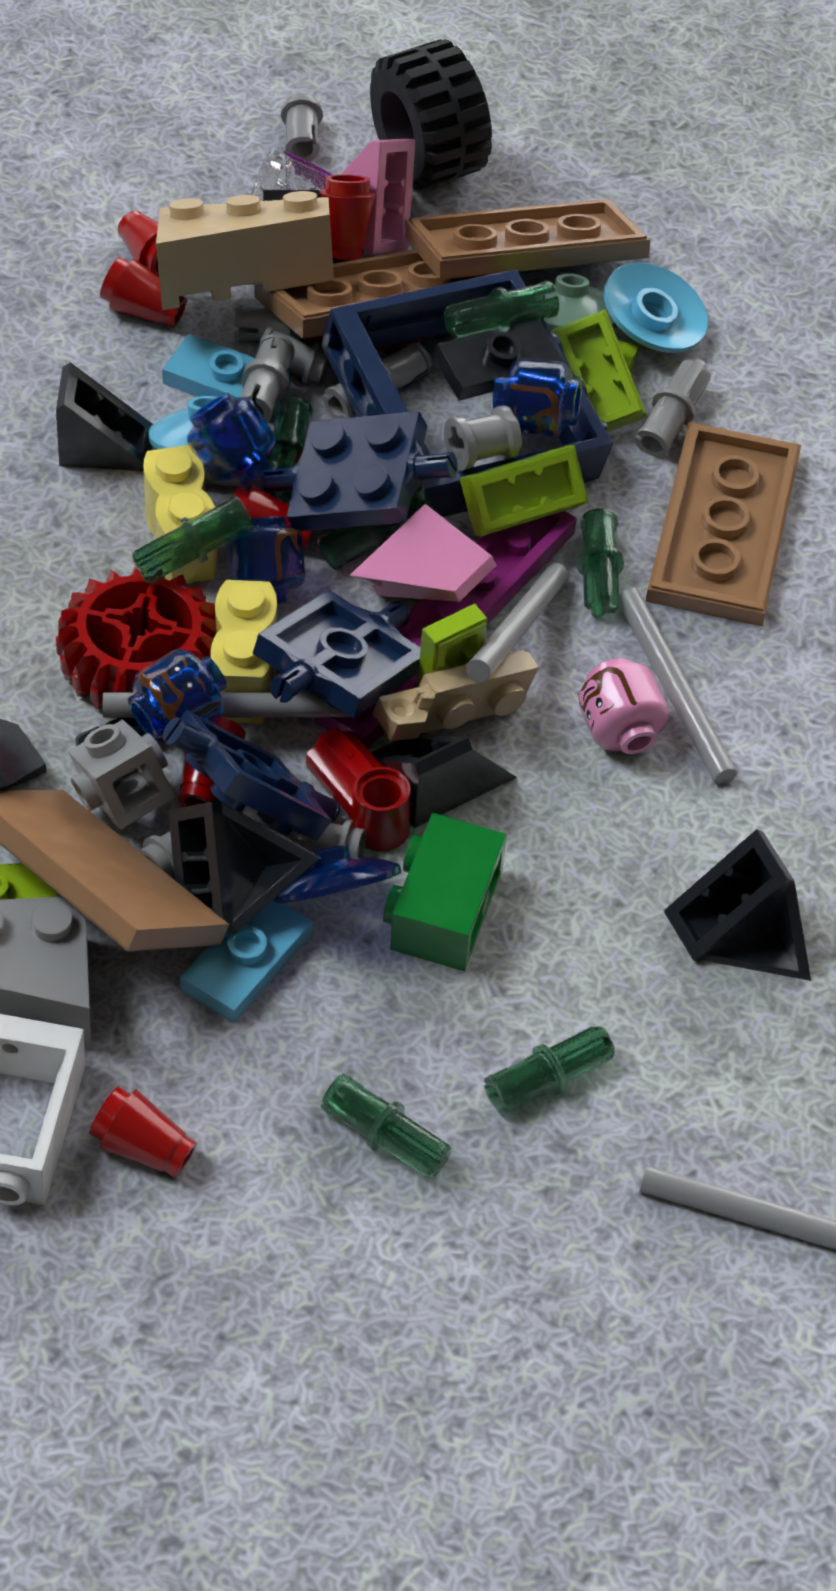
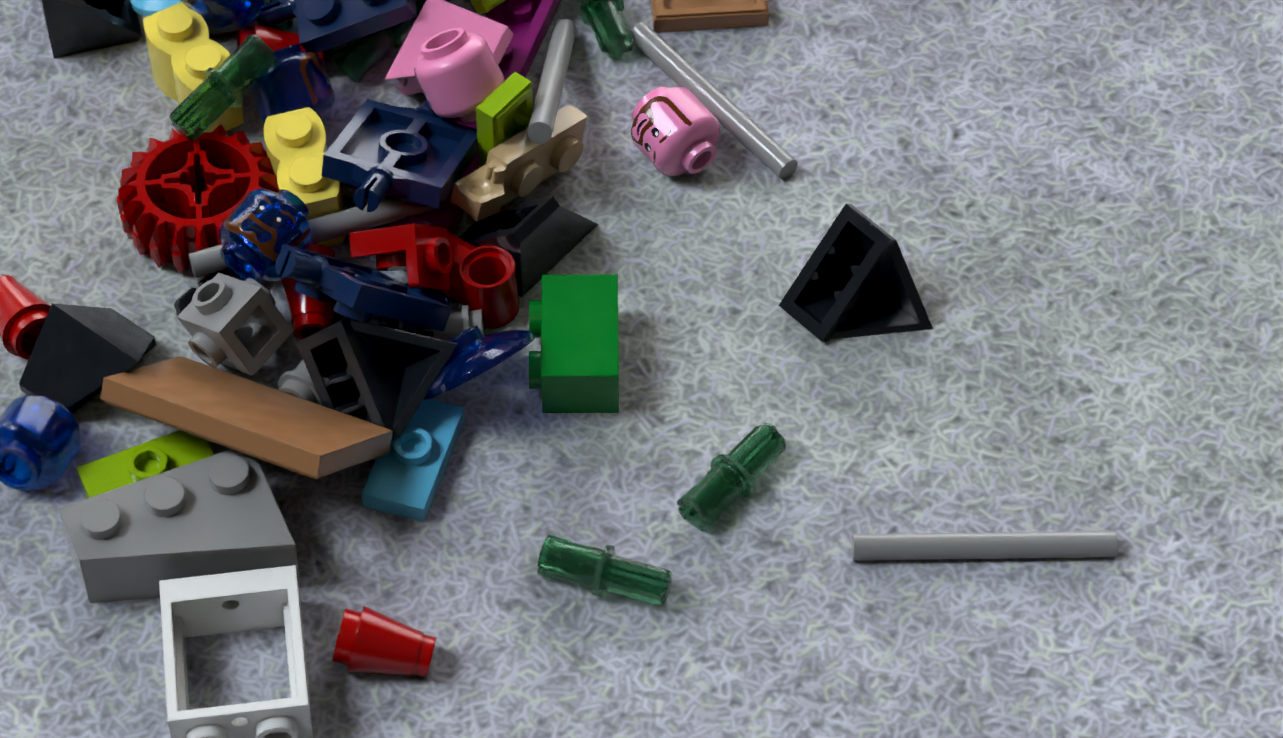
camera: 15 degrees left, 0 degrees up
none -> red bracket [349,223,454,291]
none -> bright pink head [414,27,505,123]

